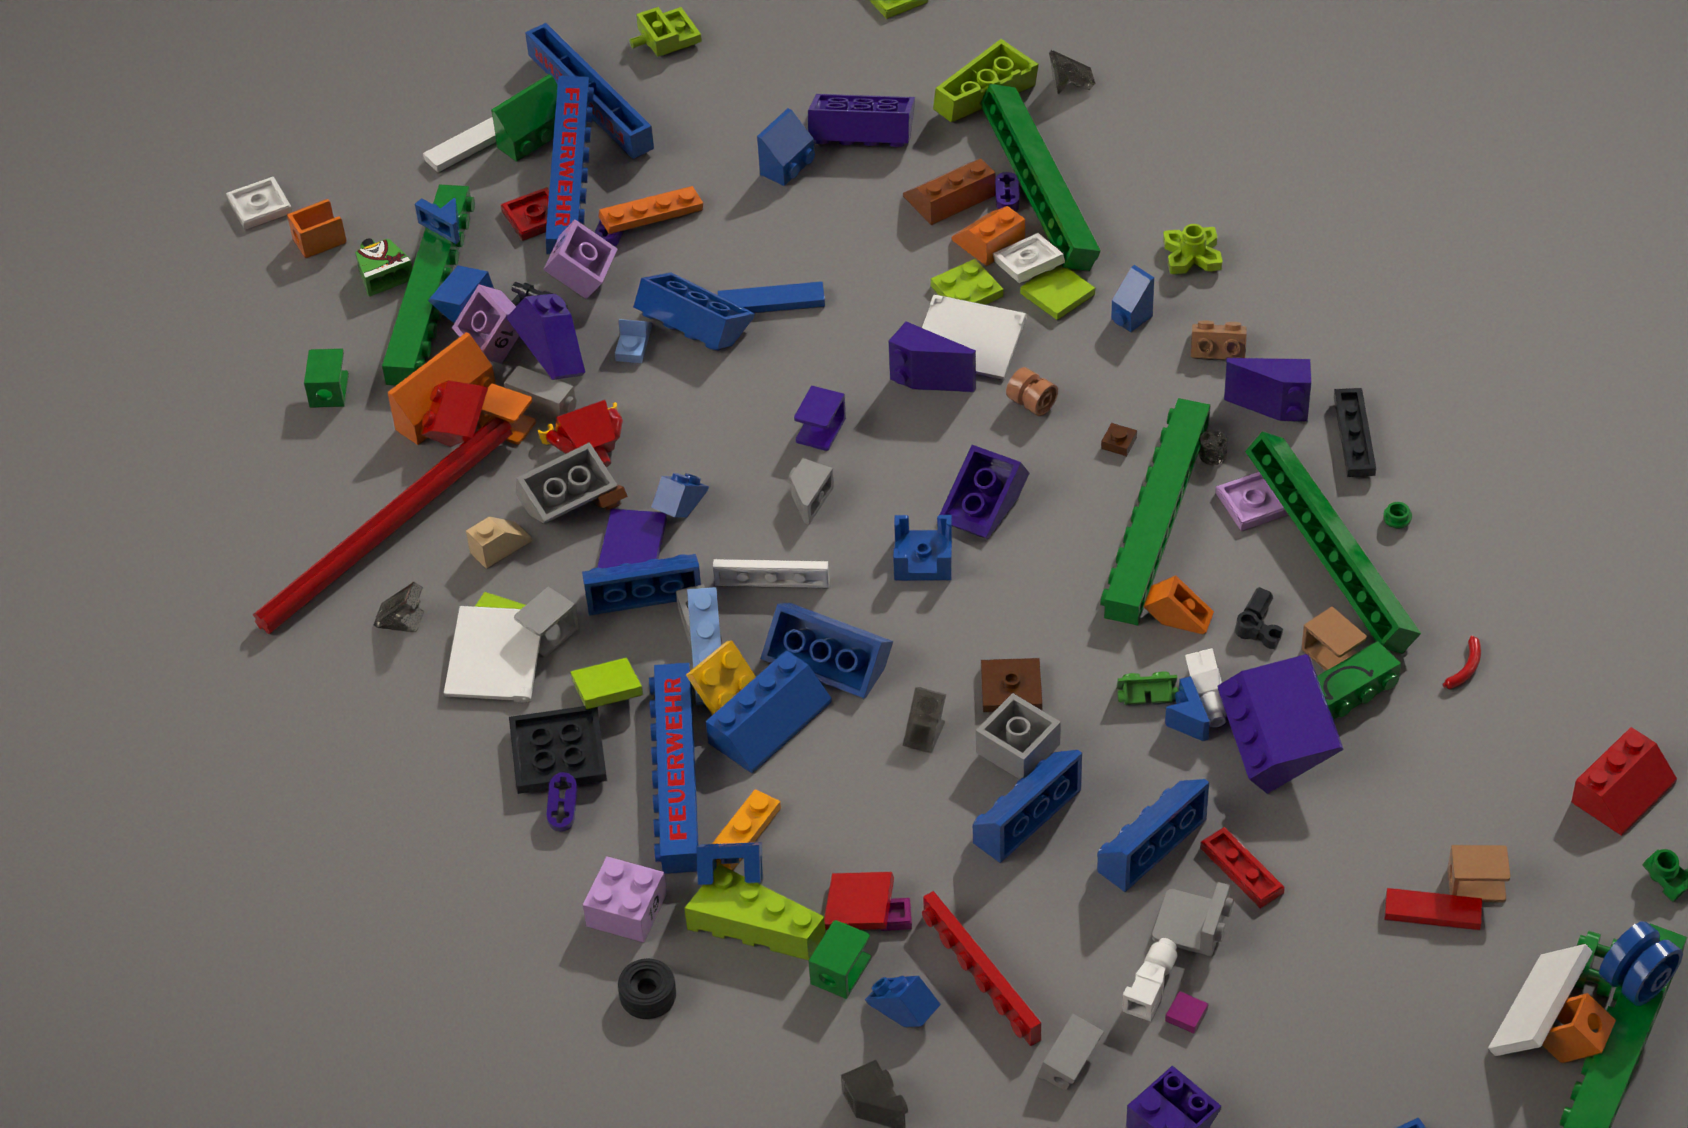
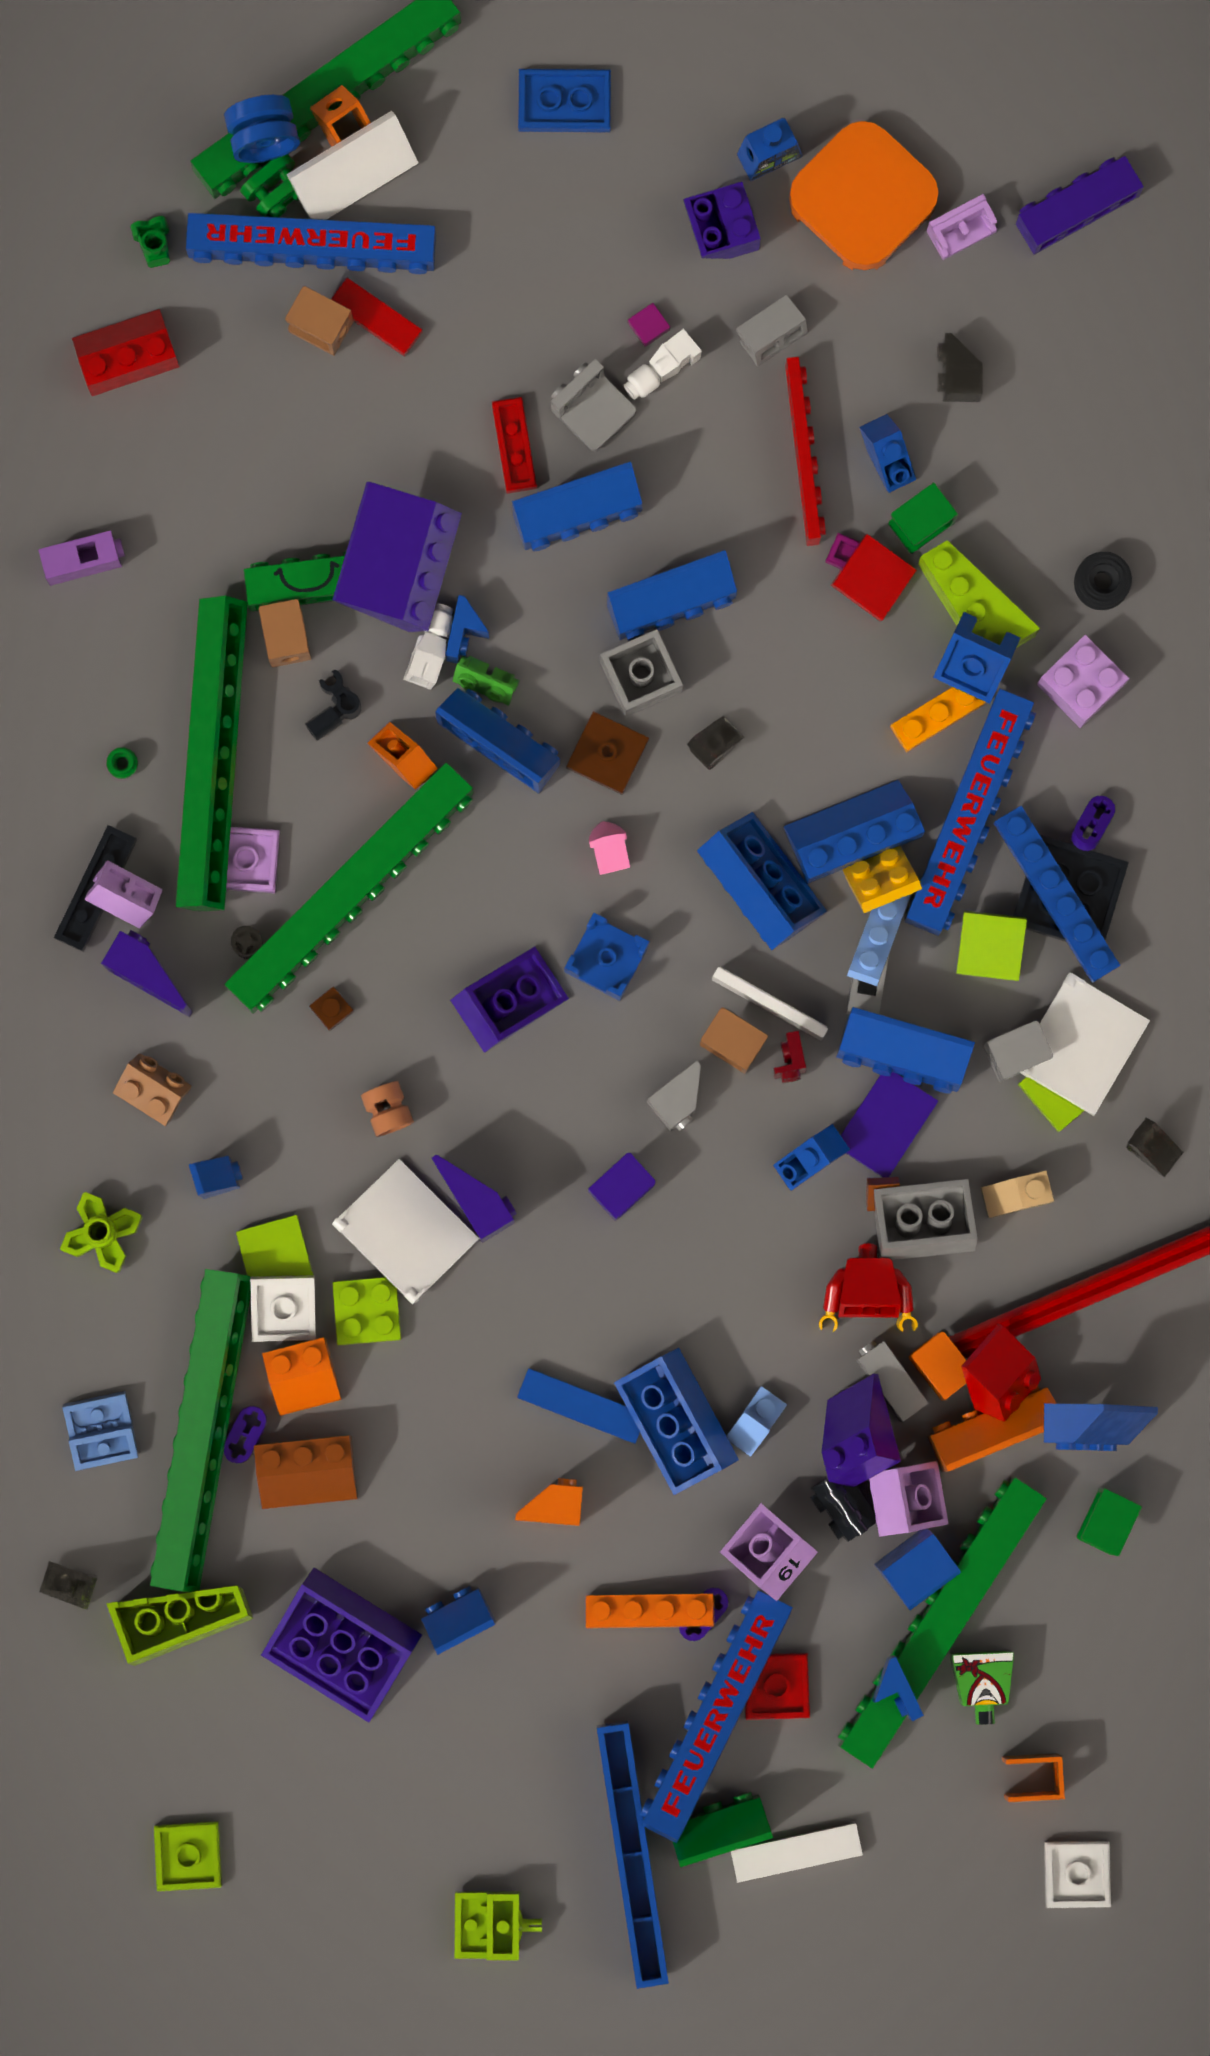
camera: 160 degrees left, 35 degrees up
red piece [1442,636,1481,689] -> none
none -> medium lavender brick [38,530,125,586]
none -> medium blue slope [62,1391,138,1471]
none -> lavender hinge [85,860,163,929]
none -> blue brick [186,213,436,274]
none -> blue slope [435,688,560,794]
none -> orange slope [515,1478,583,1526]
none -> bright pink tile [589,821,630,875]
none -> medium nougat piece [700,1007,768,1074]
none -> dark red bracket [774,1030,806,1083]
none -> blue plate [993,806,1121,983]
none -> blue slope [1044,1403,1158,1451]

